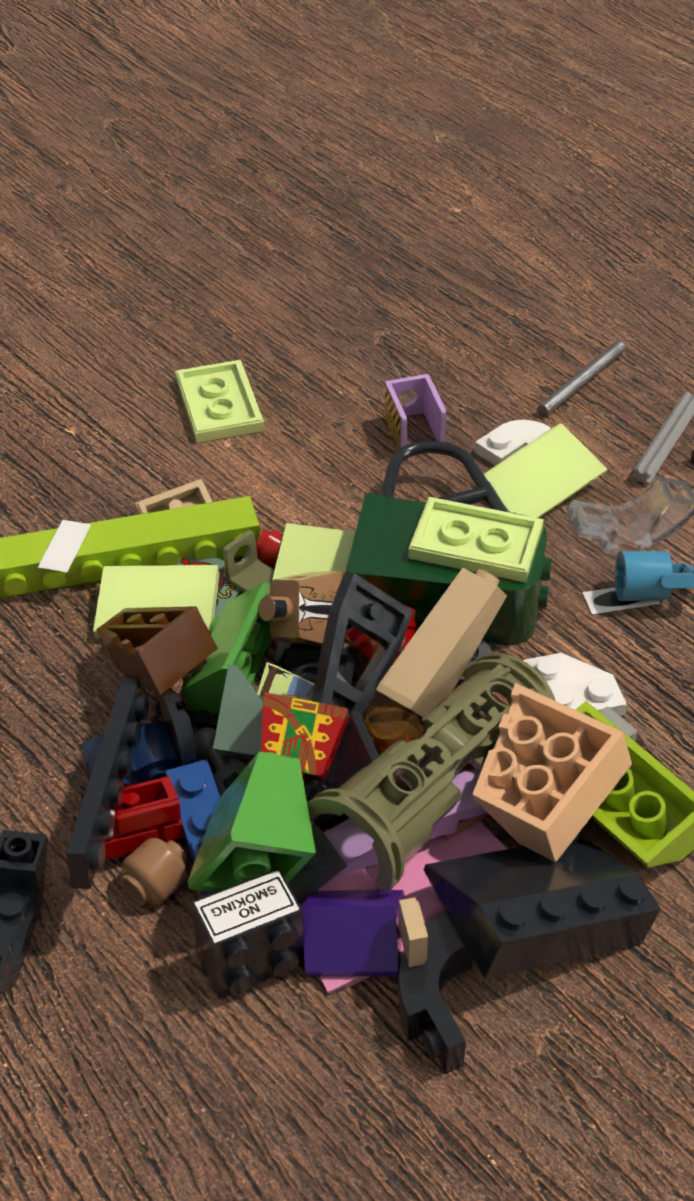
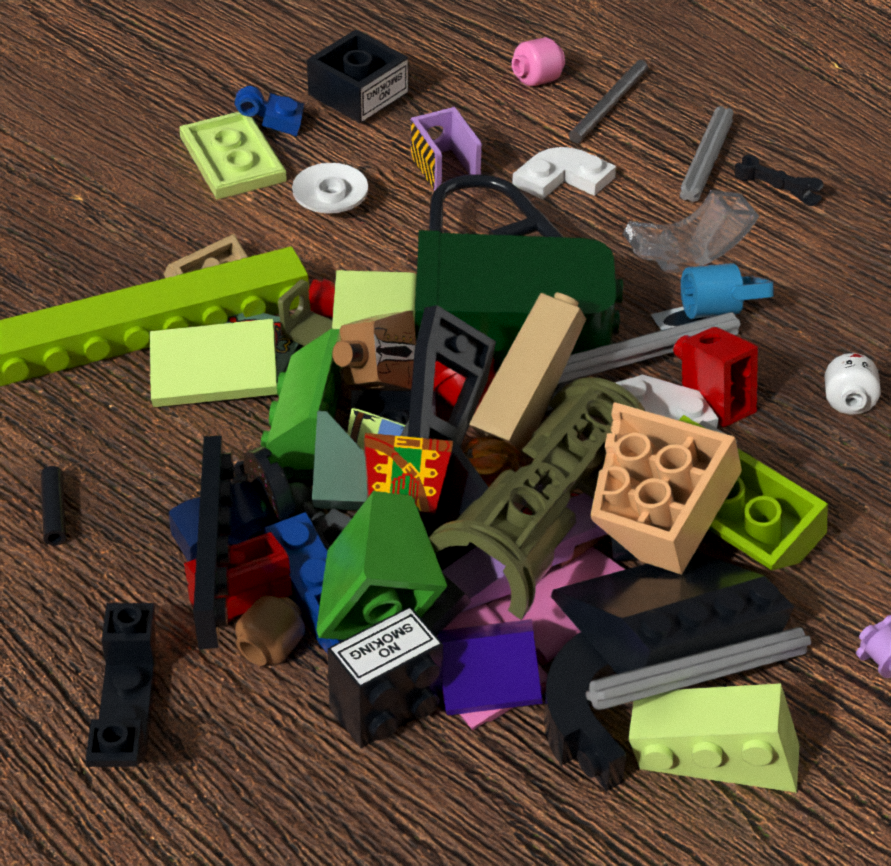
camera: 10 degrees left, 0 degrees up
white sticker [38,520,91,572] -> none
reddish brown wedge [96,606,218,695] -> none
tan tile [398,898,428,967] -> none
yellowish green tile [408,497,544,583] -> none
yellowish green piece [484,423,608,518] -> none
none -> blue plate [235,86,304,136]
none -> white dish [292,163,368,213]
none -> black brick [307,29,408,123]
none -> bright pink head [512,37,565,86]
none -> light grey axle [558,312,741,384]
none -> light grey axle [586,627,811,710]
none -> yellowish green wedge [629,683,800,793]
none -> red torso [673,327,758,427]

